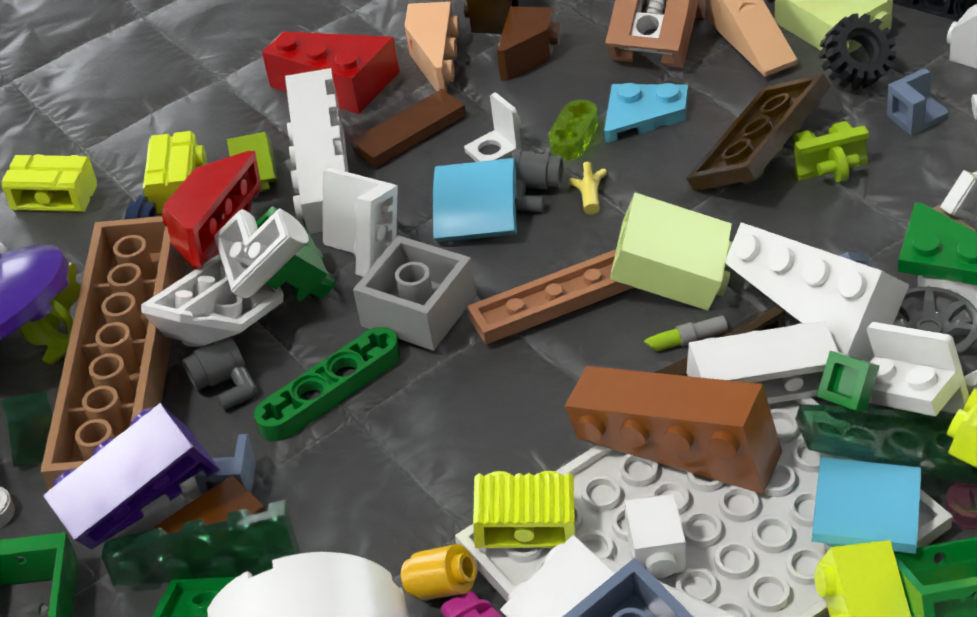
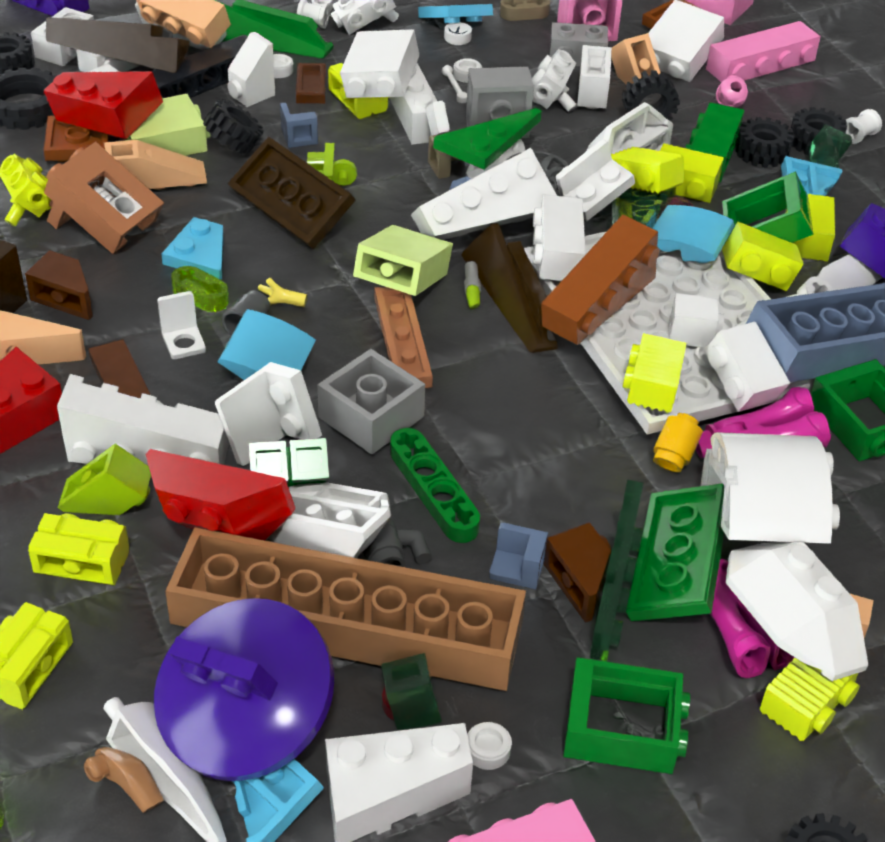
camera: 85 degrees left, 0 degrees up
wedge [43,403,220,550] -> none
dark blue plate [125,195,157,219] -> none
white brick [214,208,309,298] -> none
green tile [817,351,880,412] -> none

